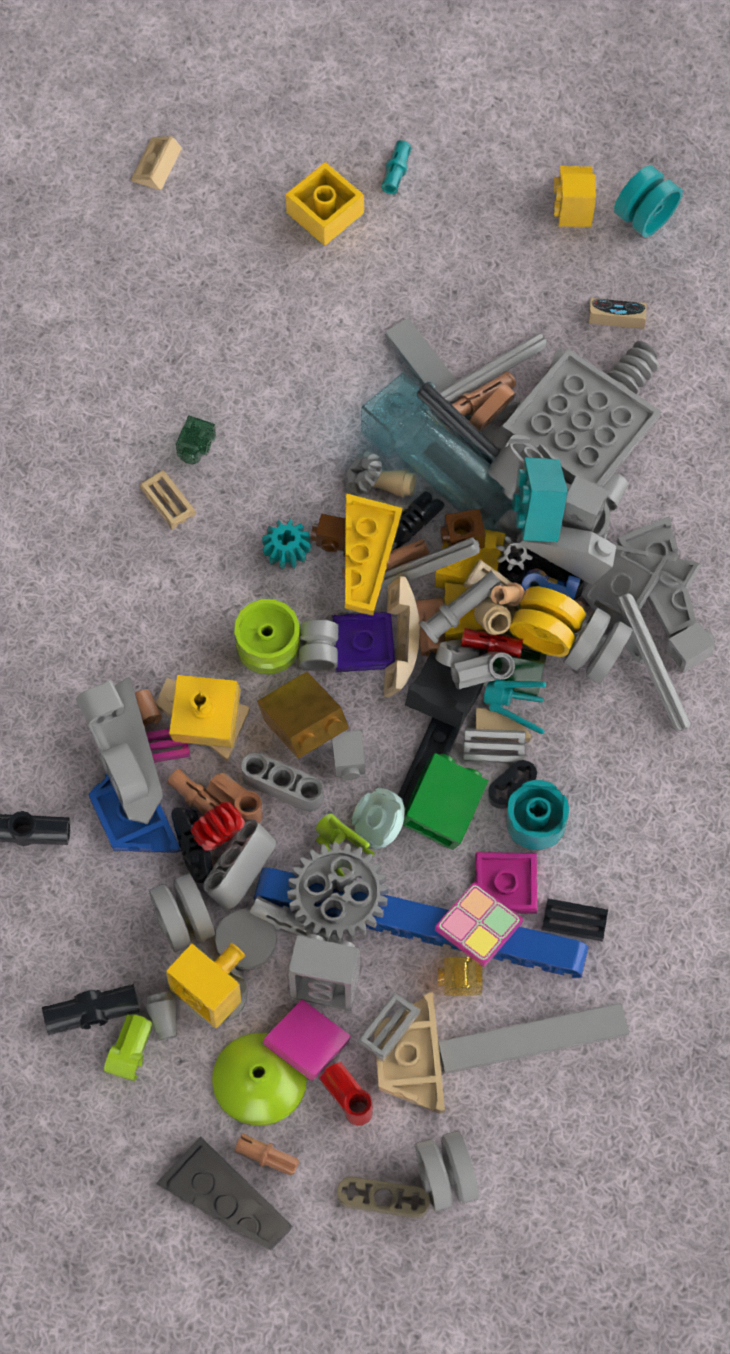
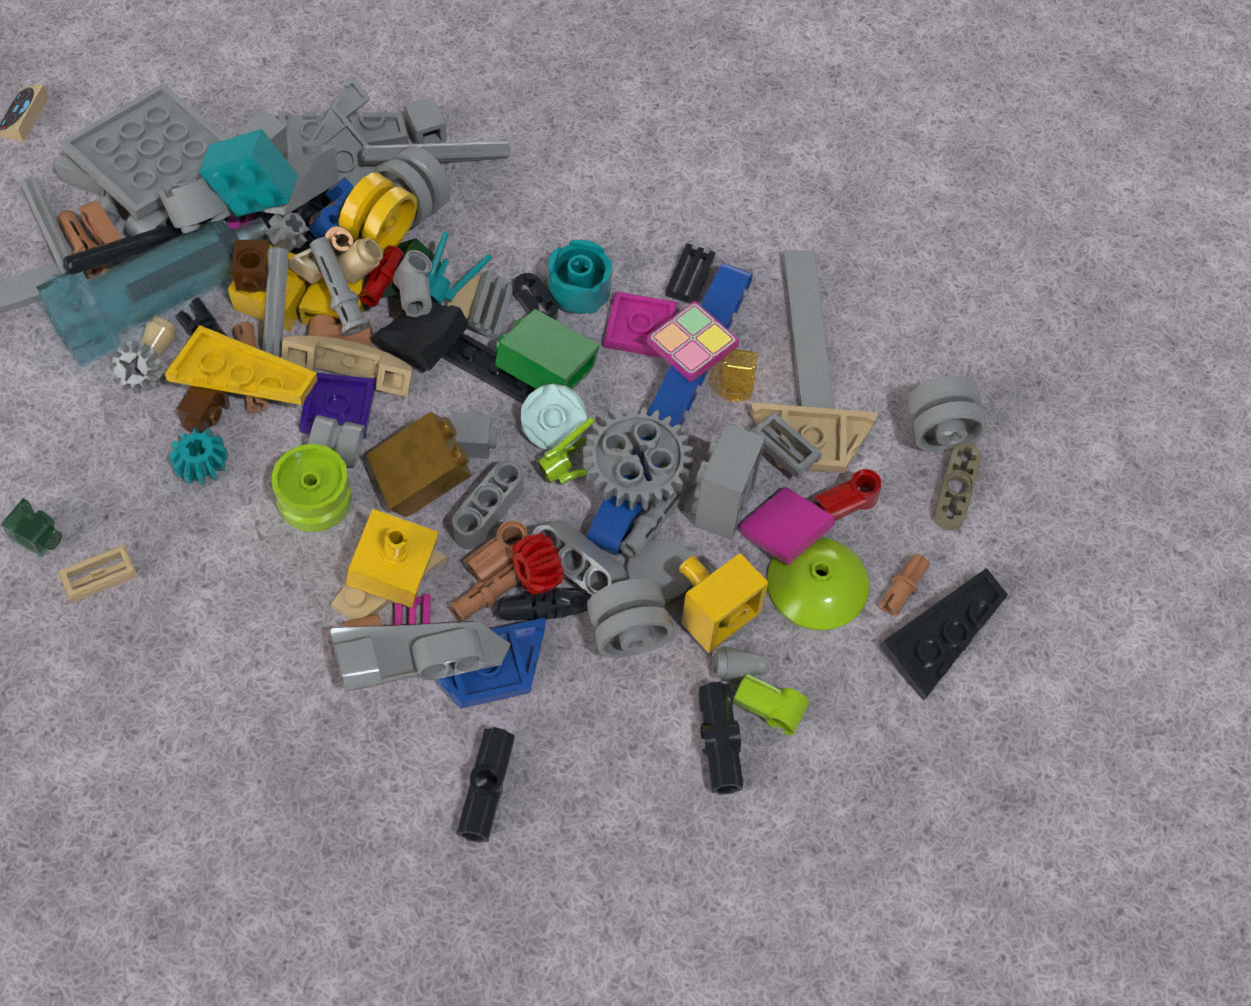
camera: 85 degrees left, 5 degrees down
light grey beam [435,639,481,667] -> none
light grey piece [607,341,660,394] -> none

